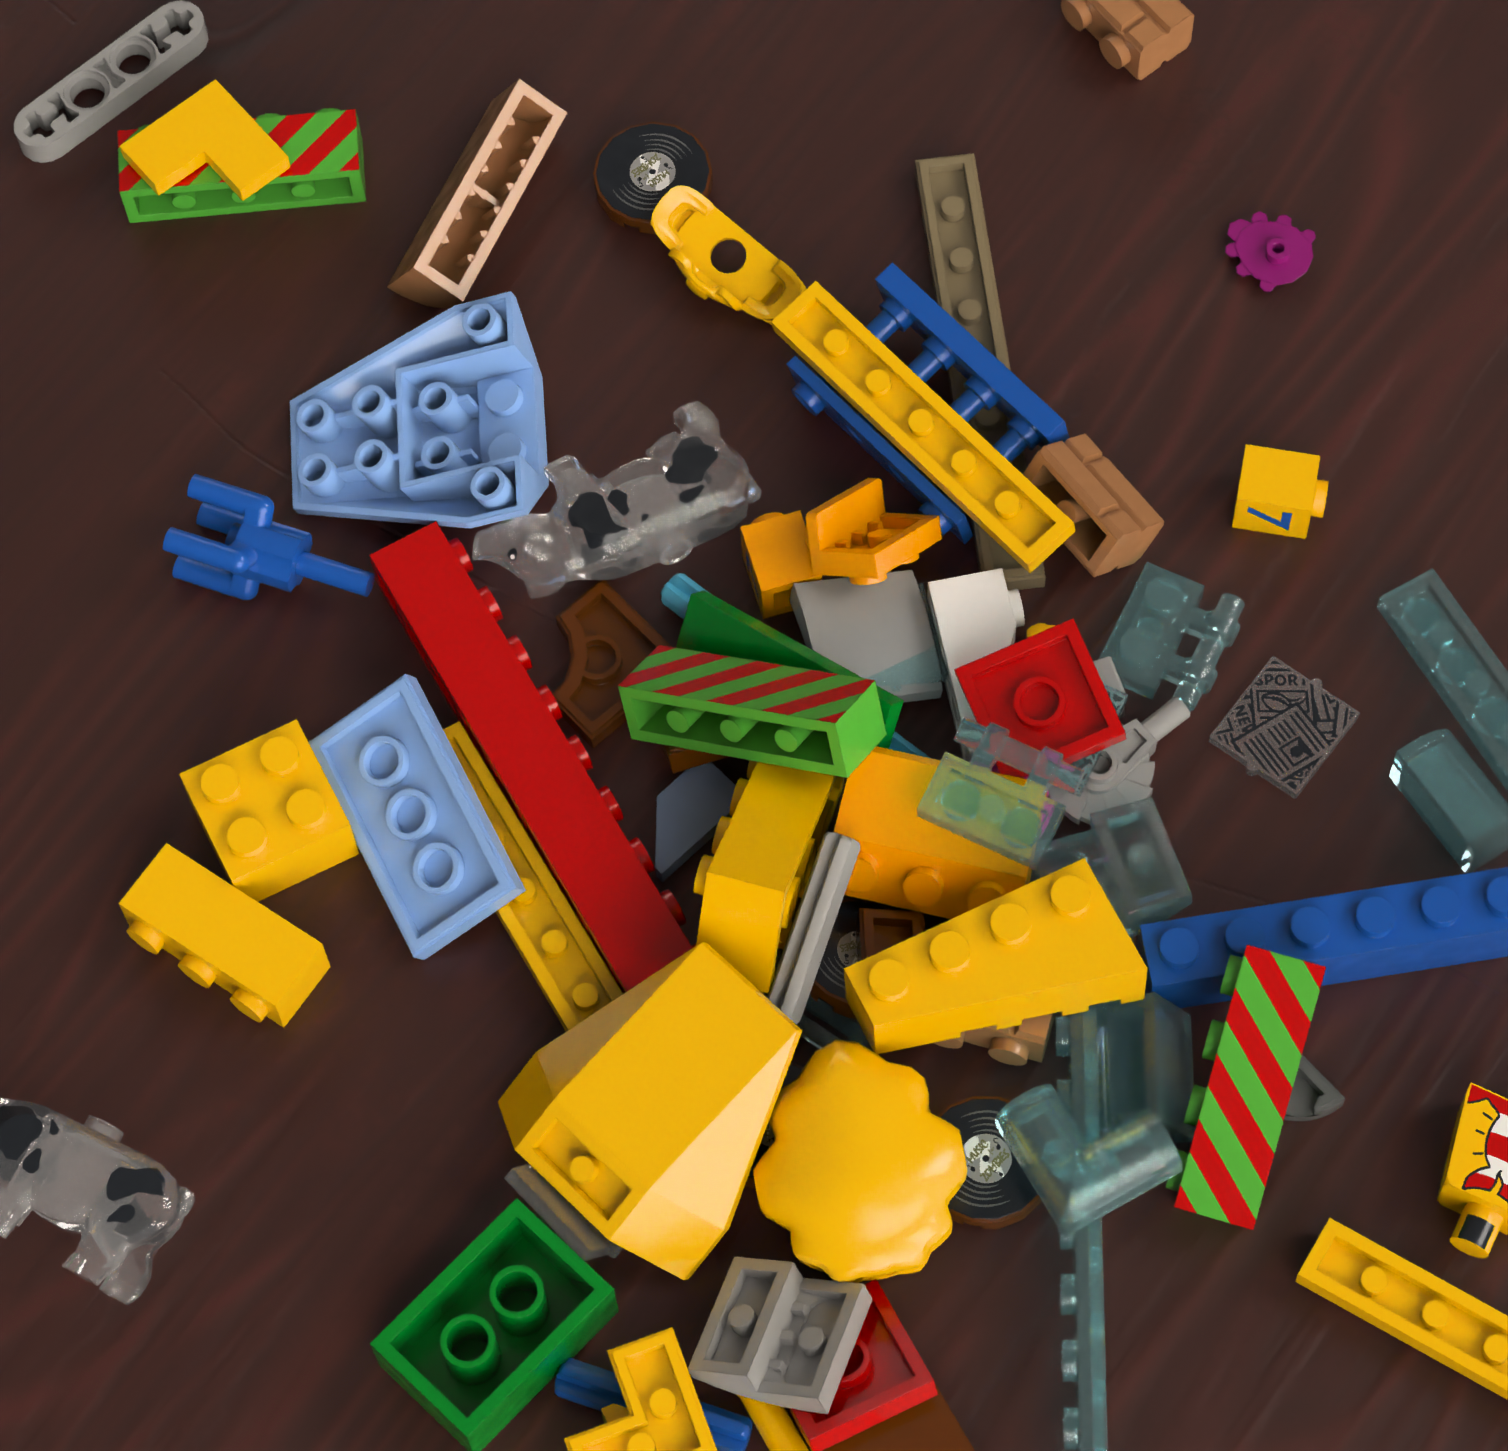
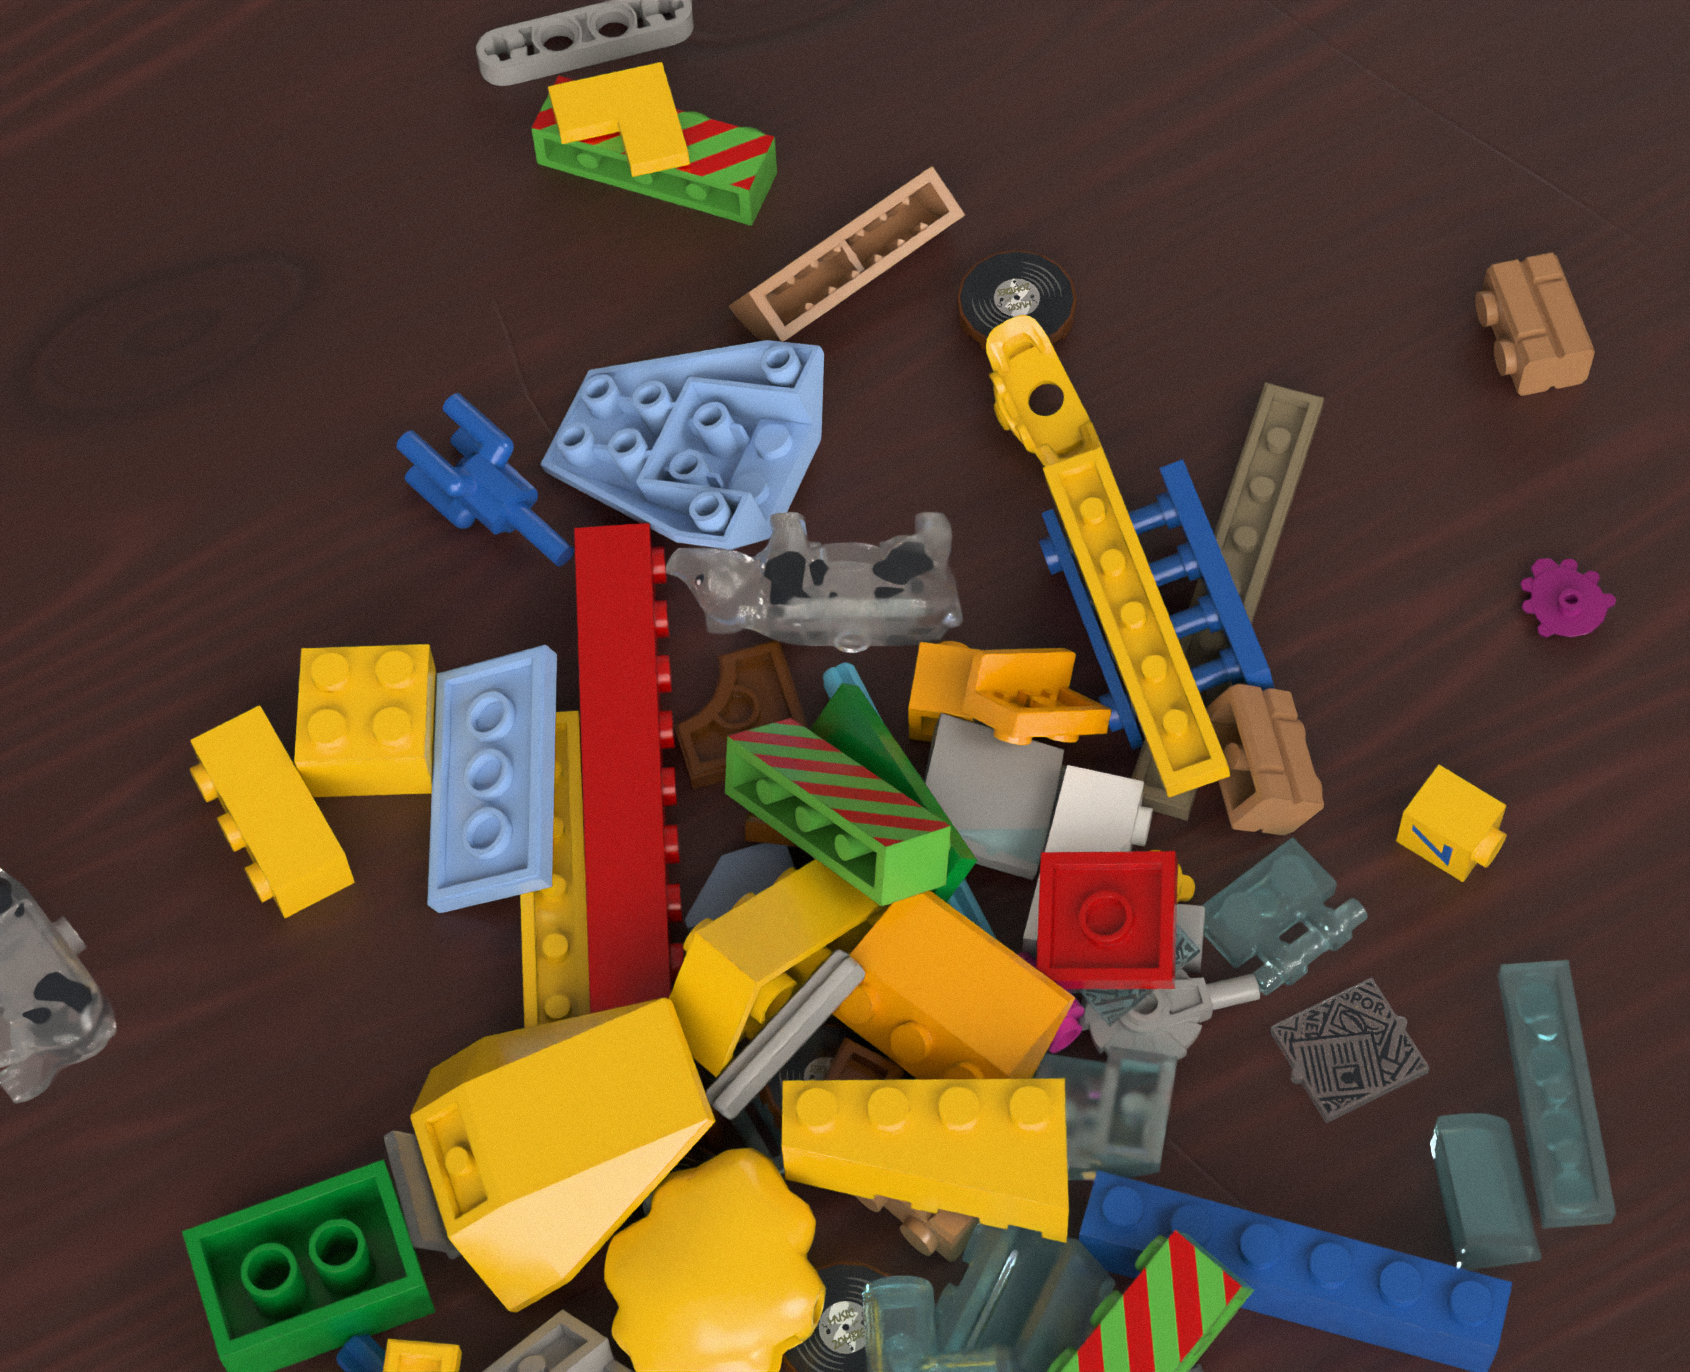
camera: 25 degrees right, 5 degrees down
clear light blue plate [917,717,1085,871] -> none

